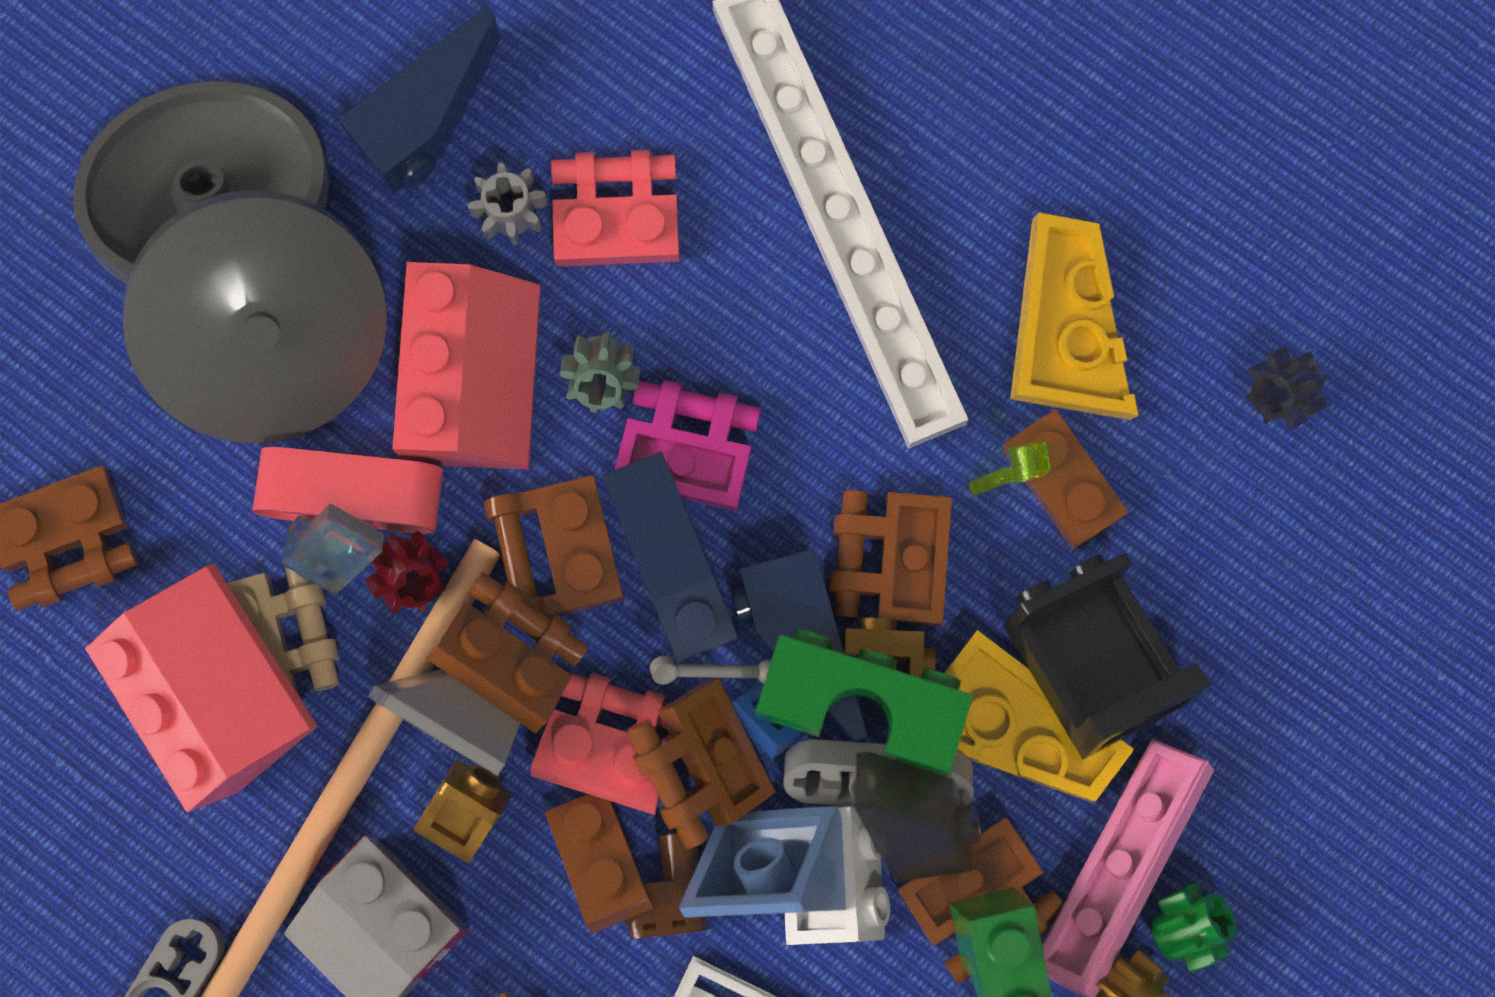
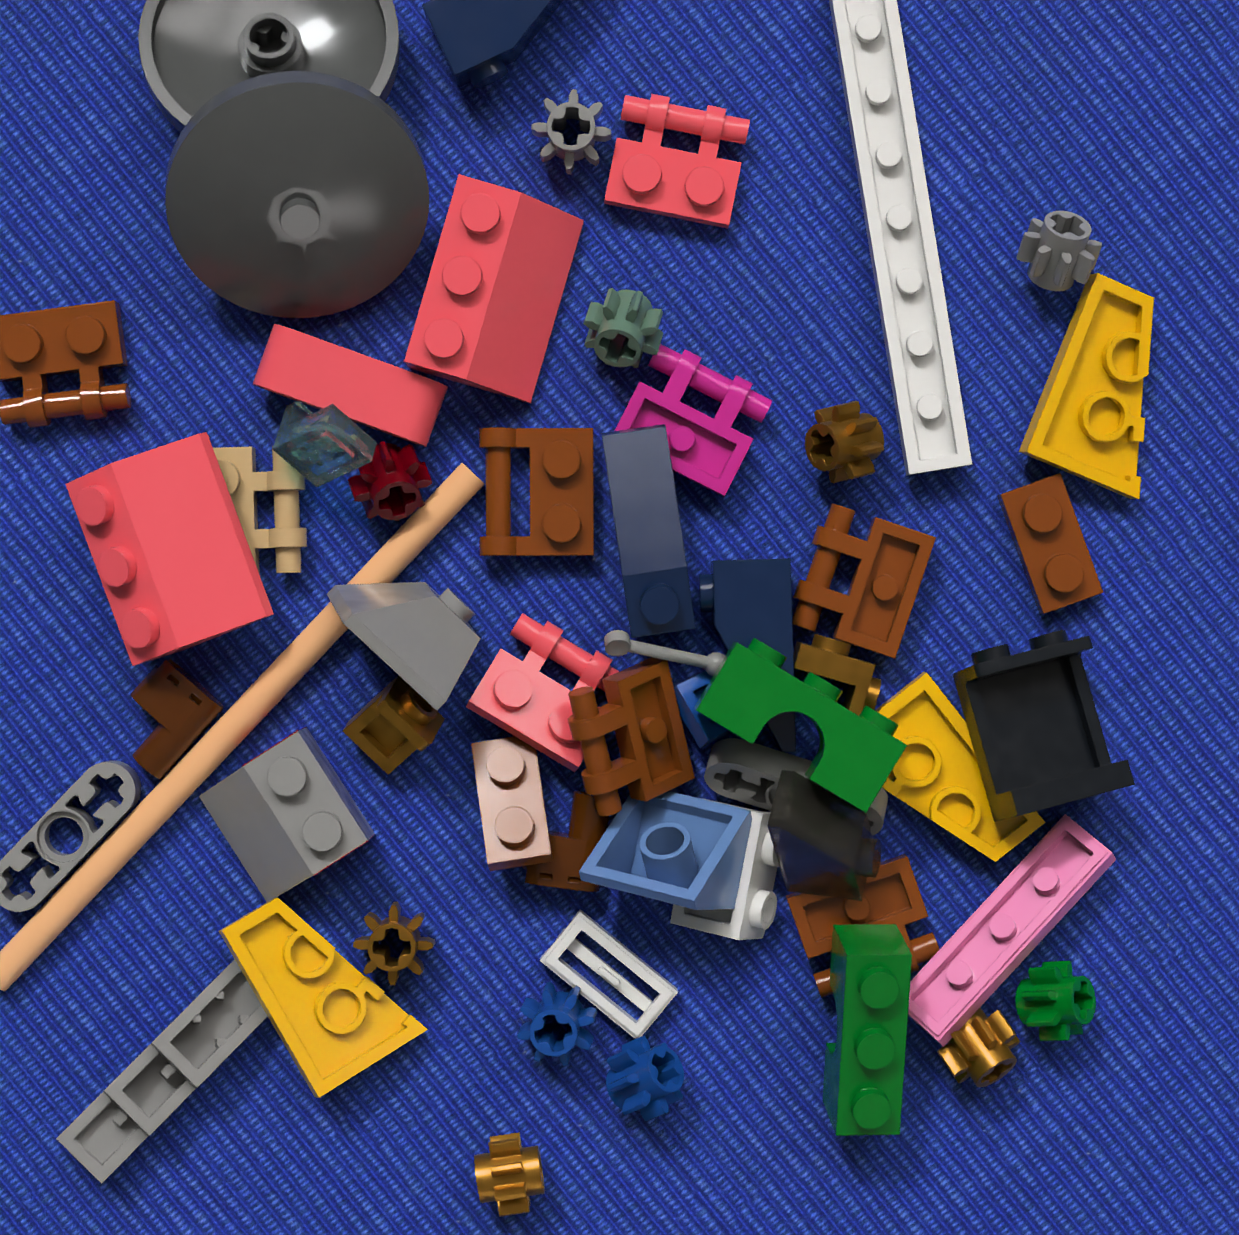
camera: 10 degrees right, 10 degrees up
dark orange plate [426,571,589,733] -> none
clear neon green hand [969,441,1050,495] -> none
none -> reddish brown piece [130,659,224,779]
none -> pearl gold gear [805,401,884,483]
none -> light grey gear [1016,211,1102,291]

